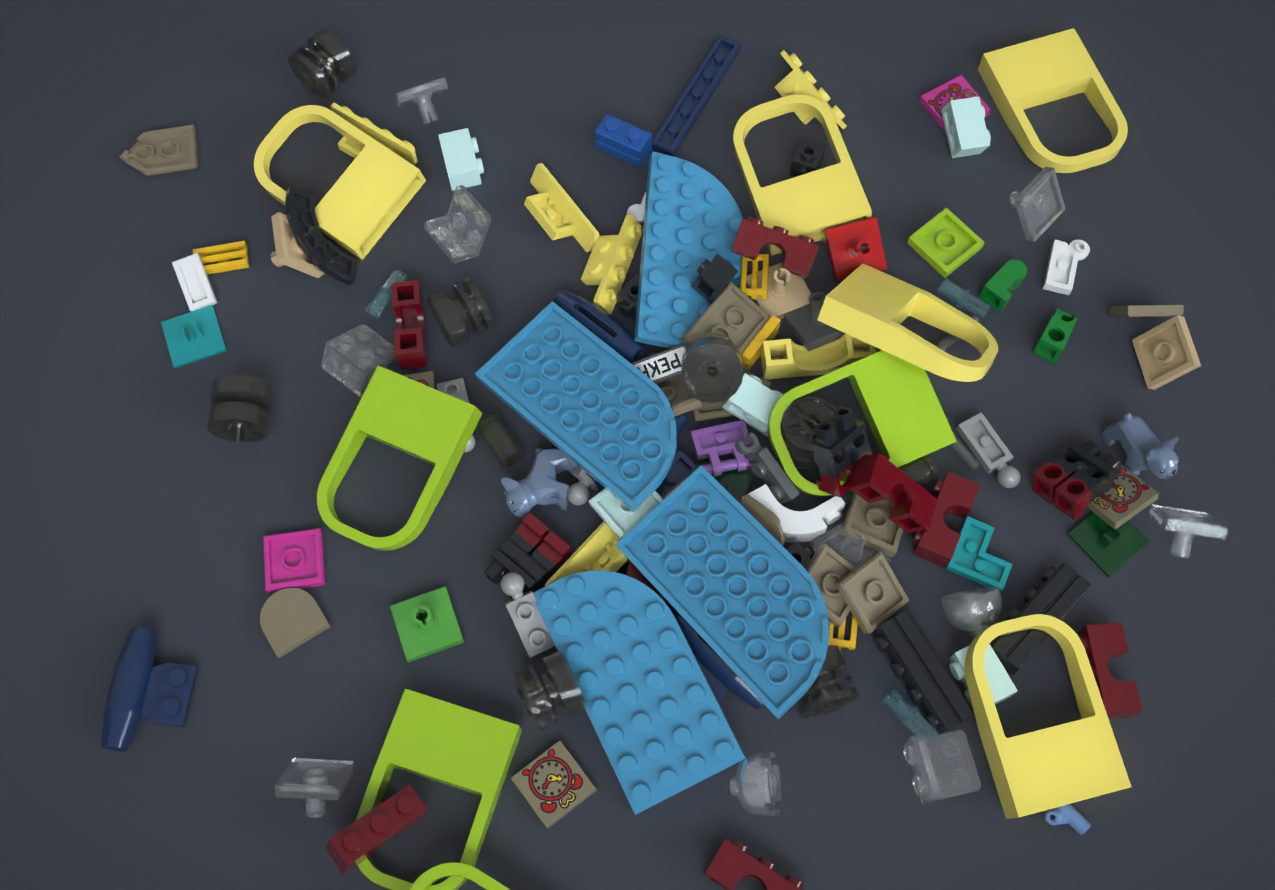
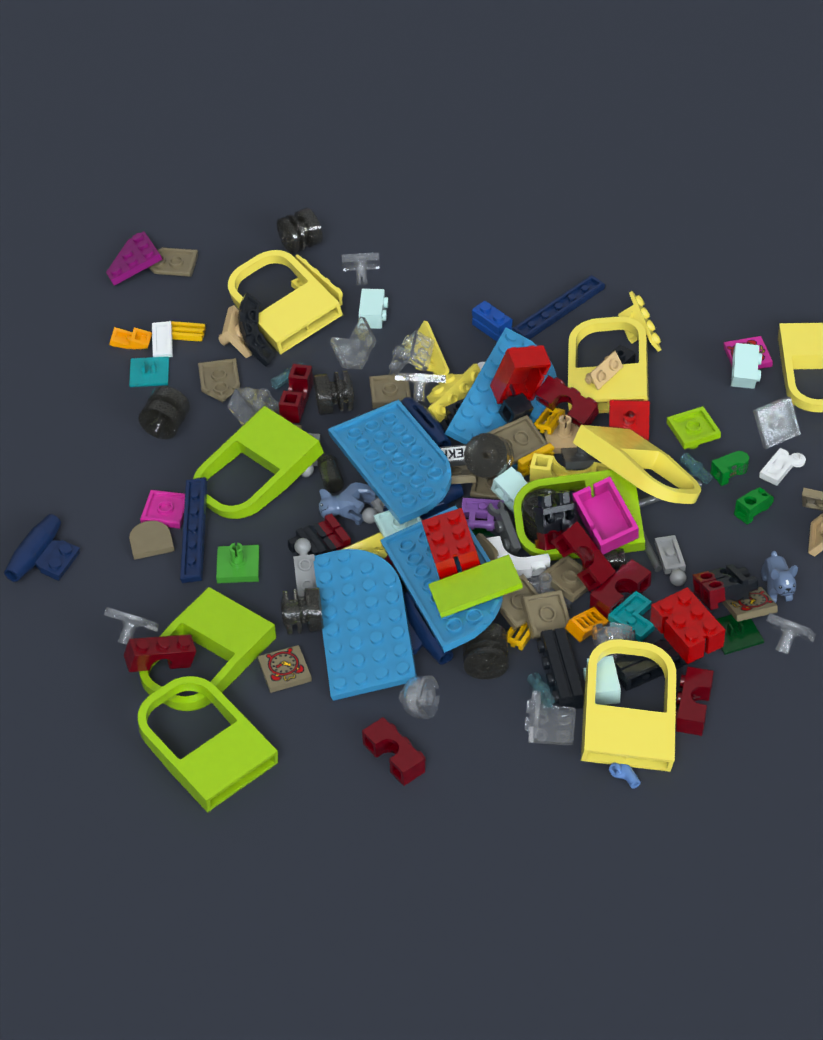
camera: 20 degrees right, 20 degrees down
none -> magenta plate [106,231,163,286]
none -> light orange slope [109,327,152,349]
none -> dark blue tile [180,477,207,583]
none -> dark tan tile [198,358,240,402]
none -> dark tan tile [369,373,411,408]
none -> clear bracket [389,330,435,375]
none -> clear tile [395,372,446,401]
none -> red piece [422,508,481,580]
none -> lime tile [428,554,523,618]
none -> red piece [490,345,551,404]
none -> light orange slope [565,607,609,642]
none -> dark pink piece [572,477,639,554]
none -> tan hinge [585,351,623,390]
none -> red piece [650,587,725,664]

